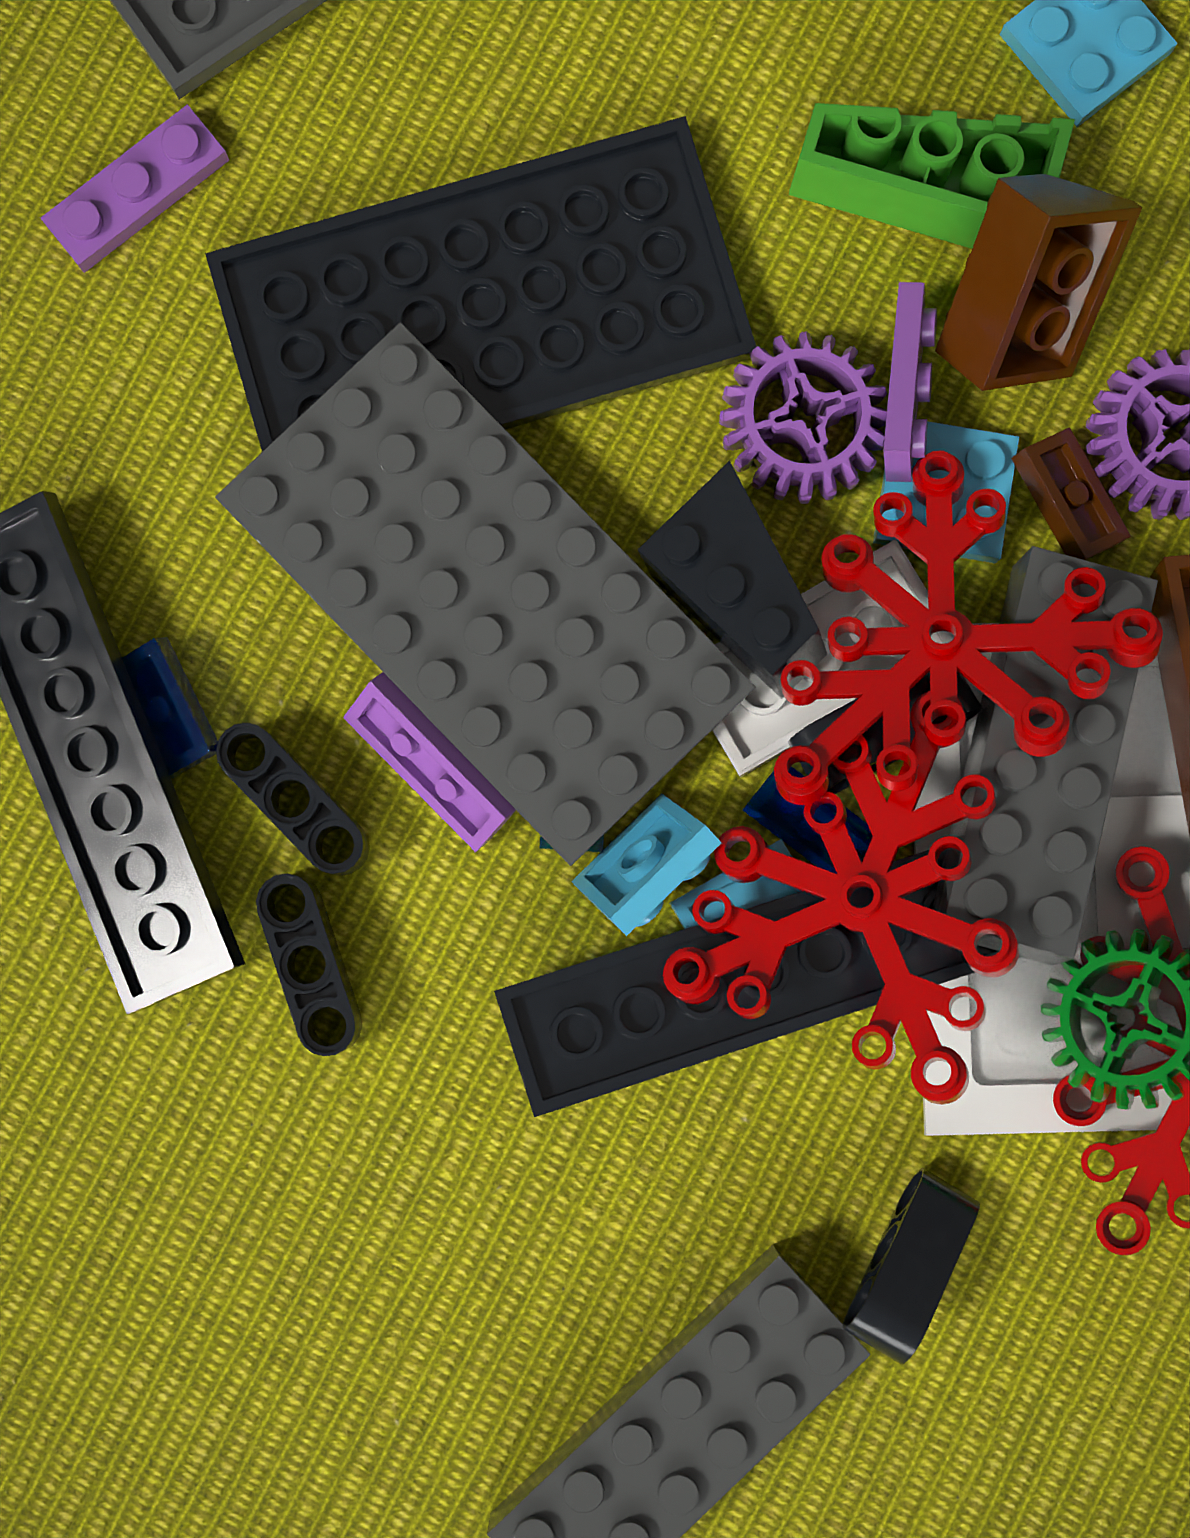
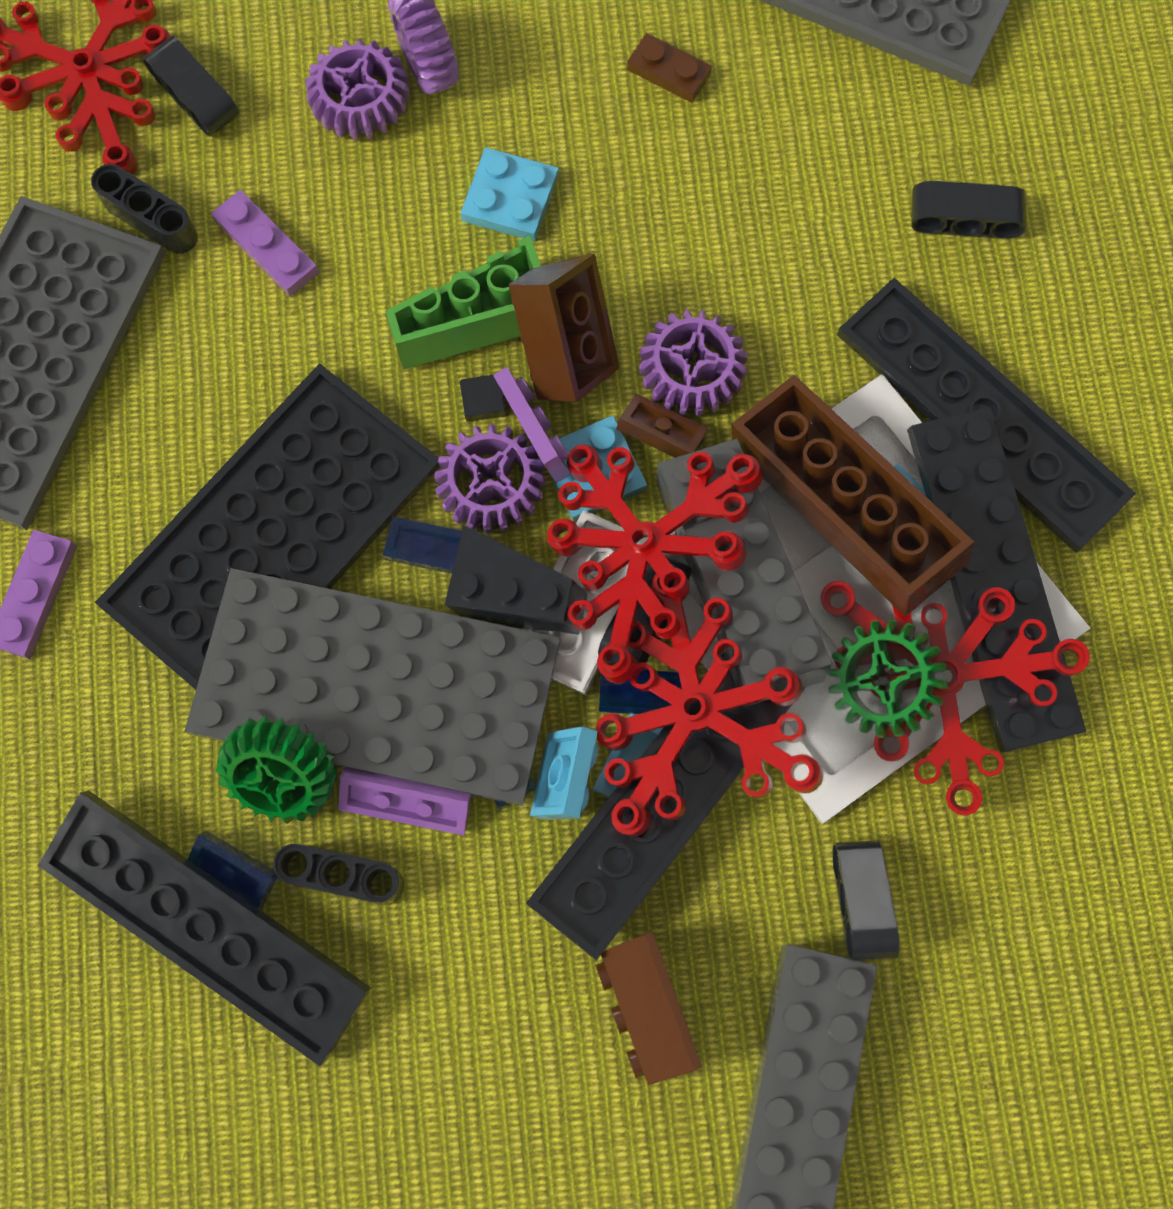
camera: 30 degrees left, 10 degrees down
black beam [256,874,362,1056] -> none
none -> green gear [215,715,337,824]
none -> clear blue plate [383,517,462,574]
none -> black tile [459,374,506,422]
none -> reddish brown slope [595,932,703,1085]

